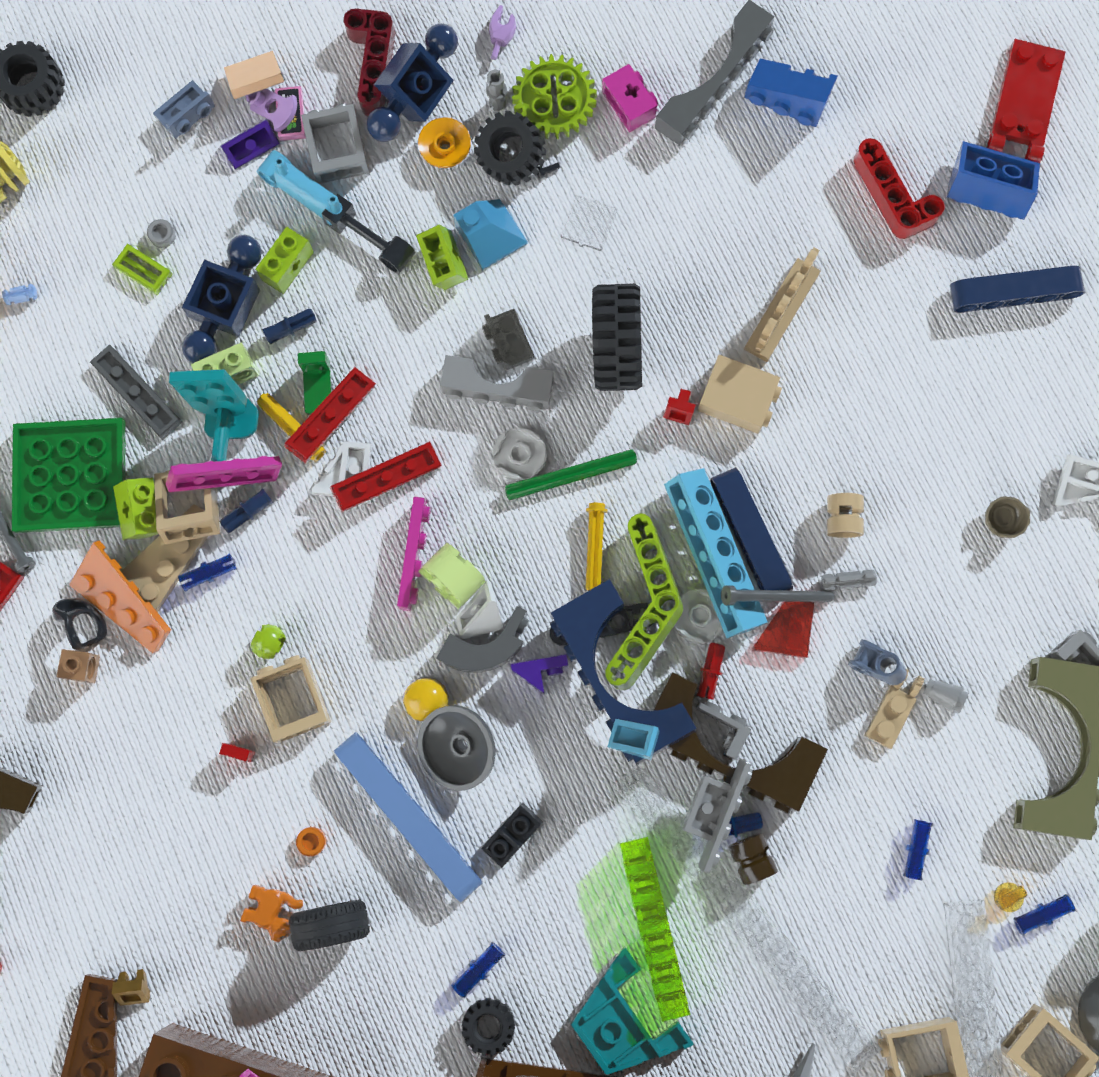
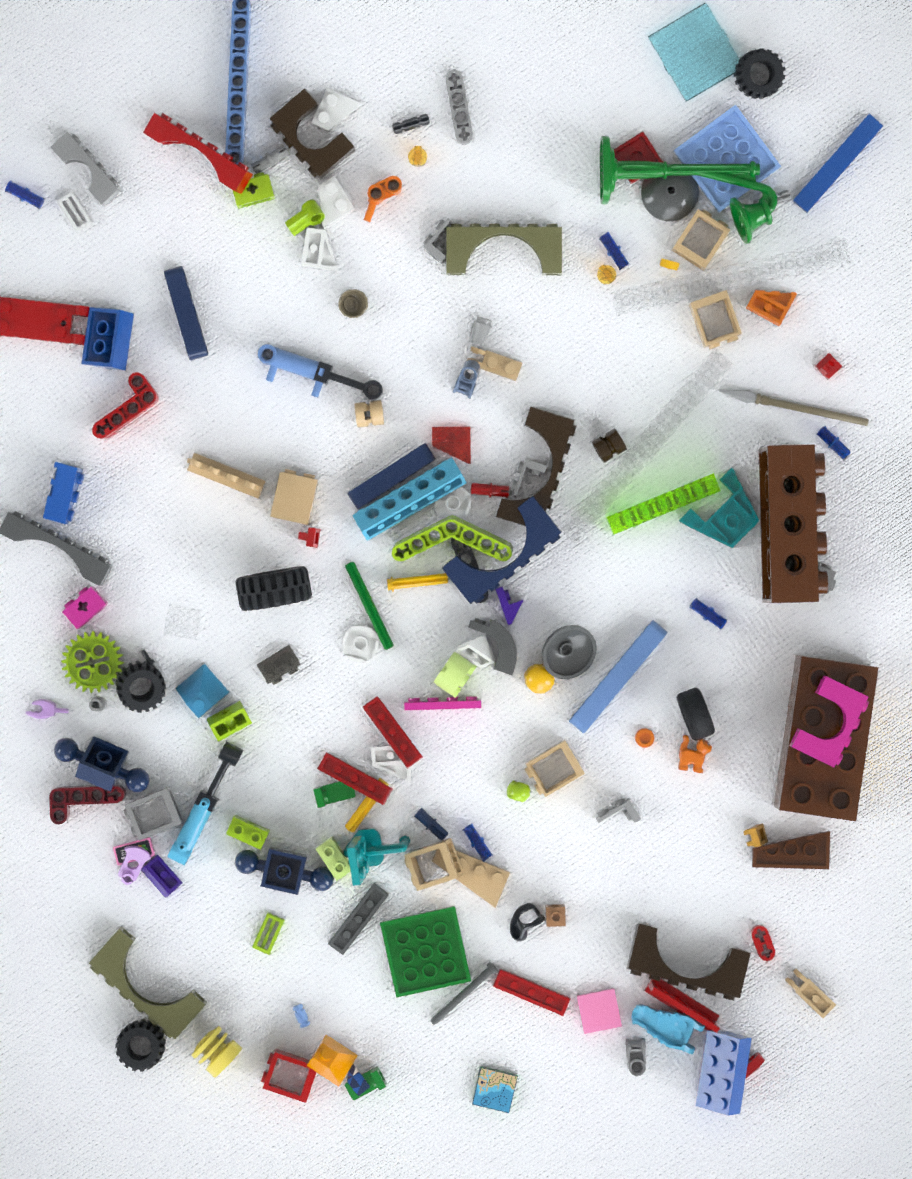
camera: 100 degrees left, 10 degrees up
orange wing [69,540,171,653] -> none
lime brick [113,477,159,541] -> none
light grey tile [147,219,176,248] -> none
sand blue bracket [153,80,215,139] -> none
dark pink plate [166,456,282,492] -> none
red tile [219,743,256,762] -> none
light nougat tile [224,51,284,99] -> none
dark blue axle [262,308,317,345] -> none
light orange dish [418,117,471,168] -> none
light grey arch [440,355,554,411] -> none
black tyre [461,998,515,1056] -> none
black slope [481,802,543,868] -> none
medium azure slope [607,719,659,760] -> none
light grey bracket [682,758,752,874] -> none
dark grey bar [721,585,835,606] -> none
clear blue axle [728,812,763,838] -> none
light grey axle [821,570,877,591] -> none
clear blue pin [903,819,933,881] -> none
none -> olive arch [89,926,207,1039]
none -> medium blue piece [258,344,383,400]
none -> light grey bracket [596,798,641,823]
none -> yellow tile [660,258,680,271]

